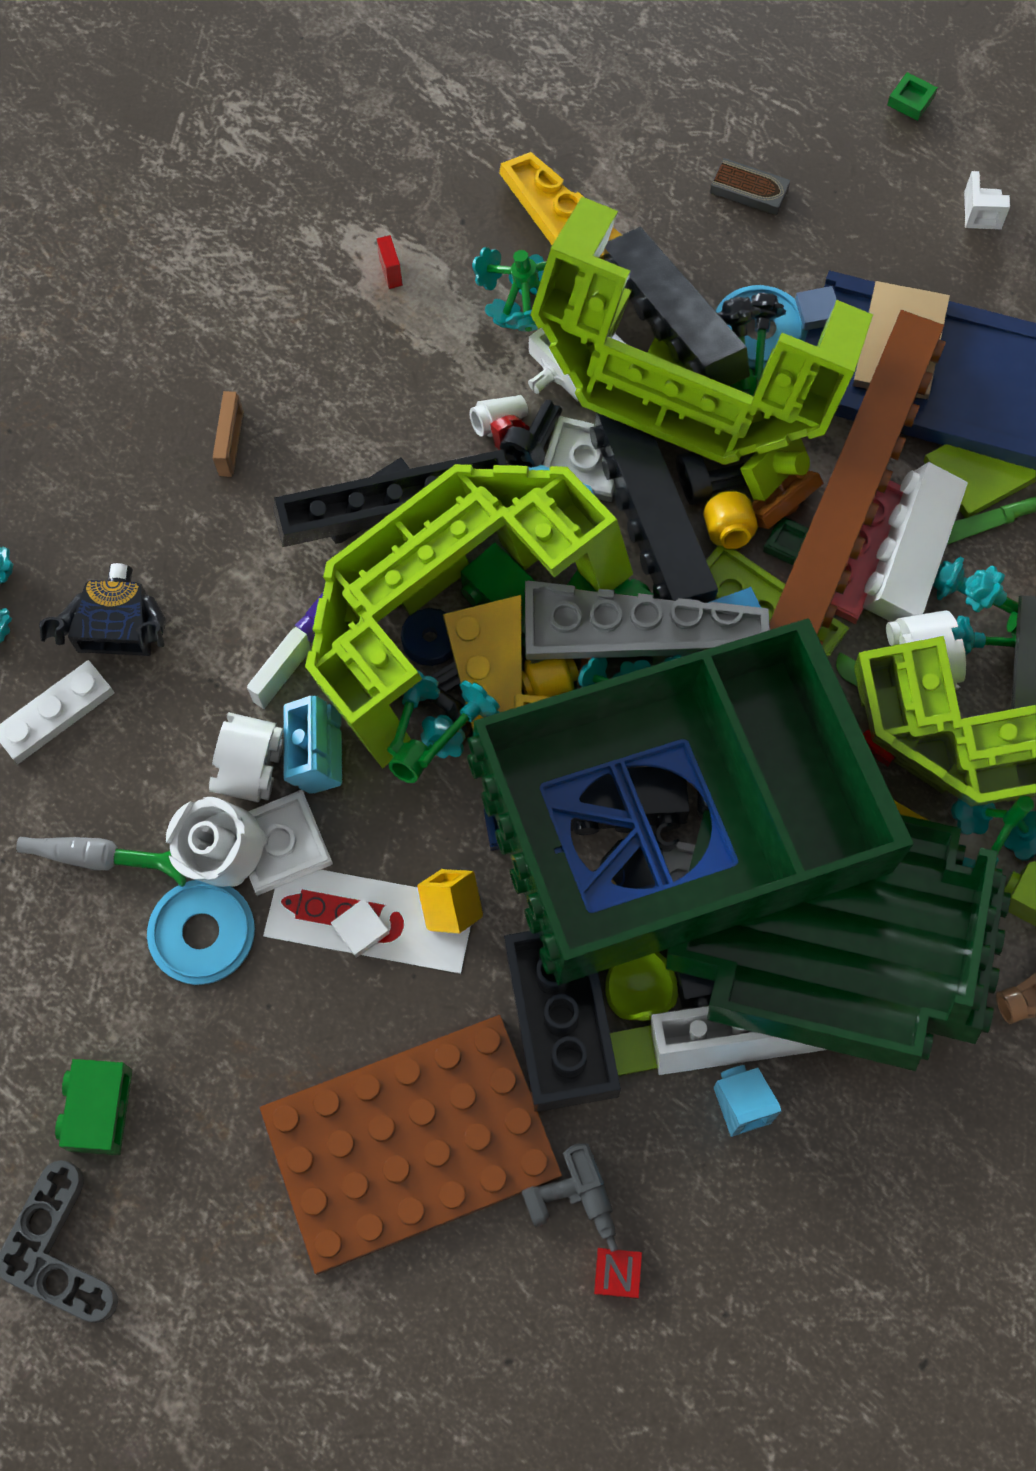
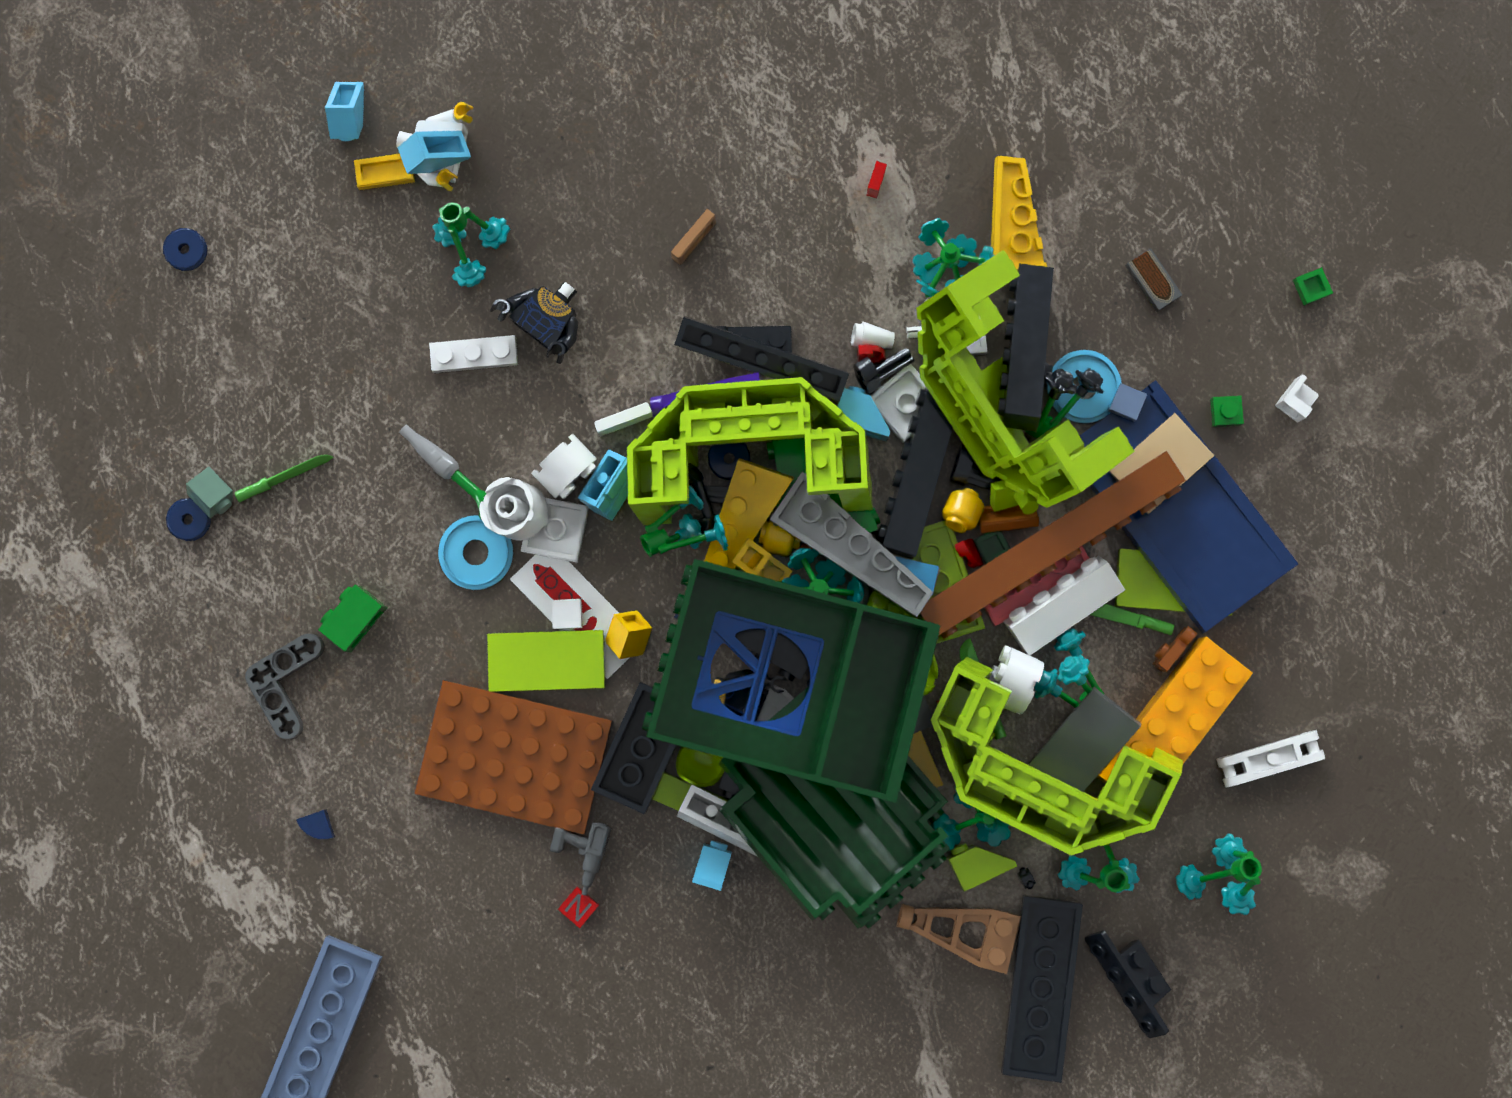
camera: 35 degrees right, 15 degrees up
none -> dark blue tile [296,810,335,839]
none -> lime tile [487,630,605,692]
none -> red tile [954,538,983,568]
none -> green plate [1210,395,1244,427]

